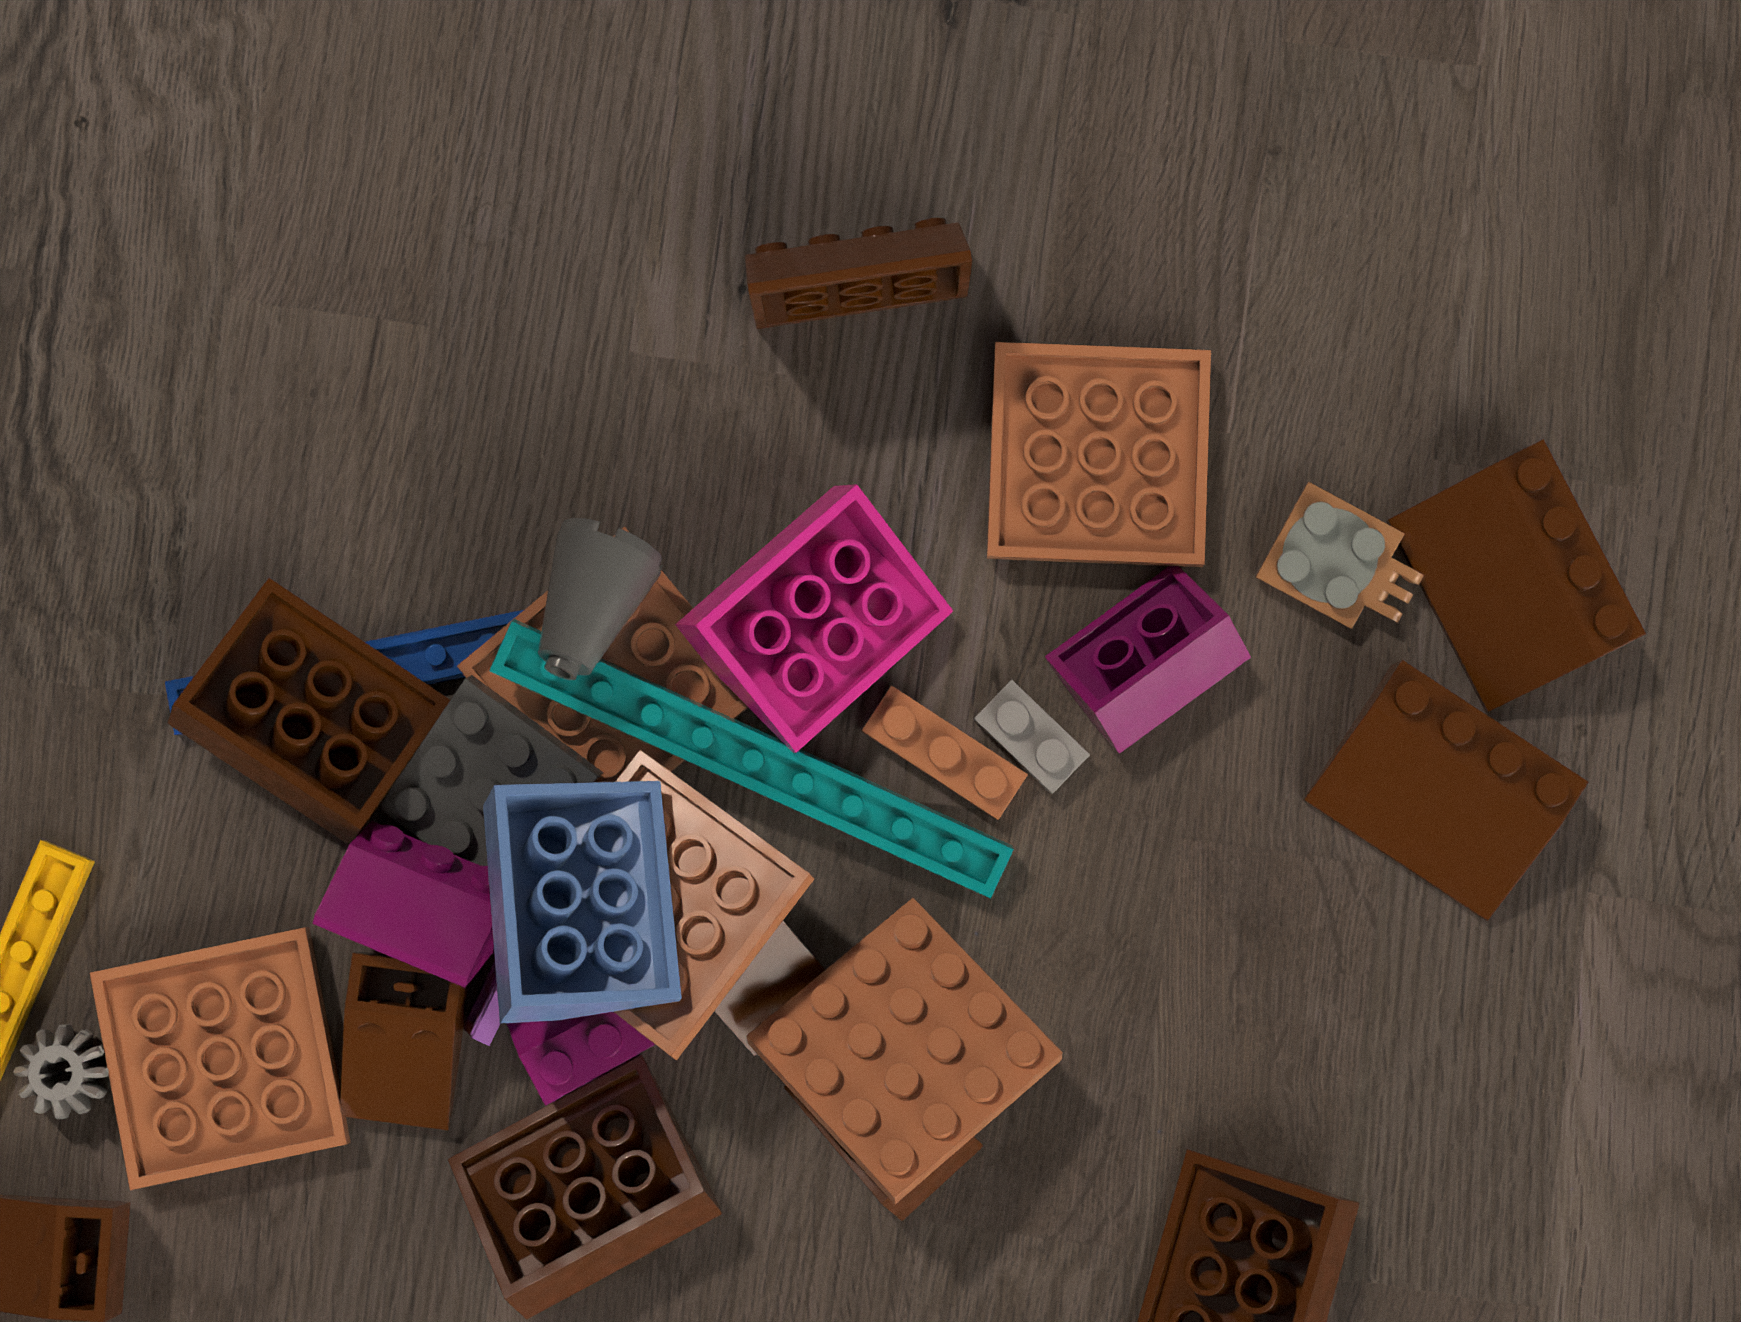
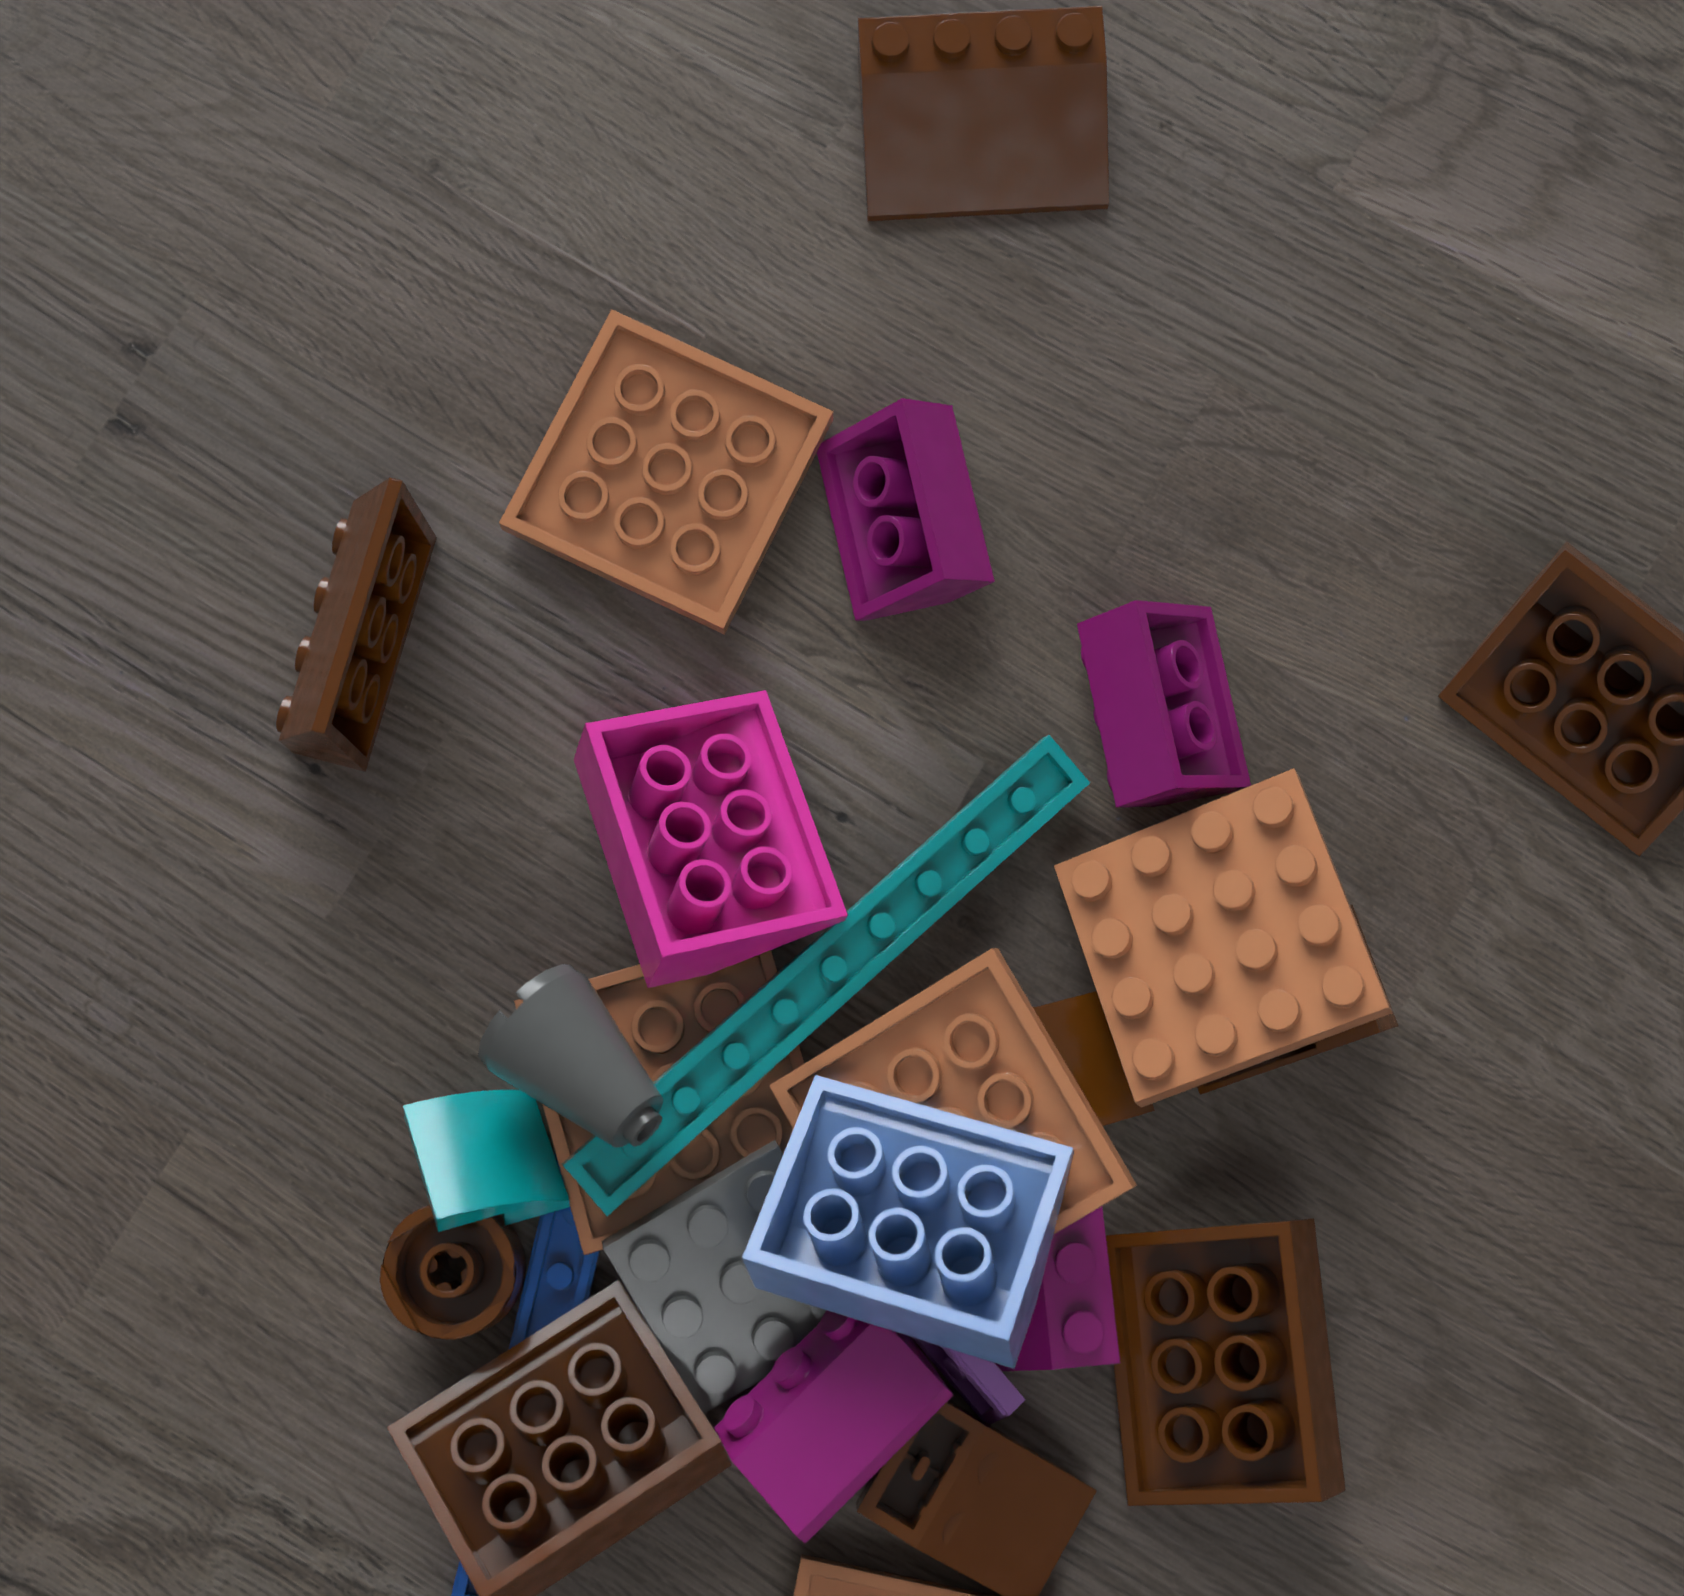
camera: 70 degrees left, 5 degrees down
nougat plate [862,685,1028,821] -> none
light grey plate [974,680,1090,795] -> none
piece [1255,482,1424,629] -> none
reddish brown slope [1303,660,1589,921] -> none
none -> reddish brown brick [380,1205,526,1339]
none -> teal slope [403,1090,570,1232]
none -> magenta slope [1077,600,1251,808]

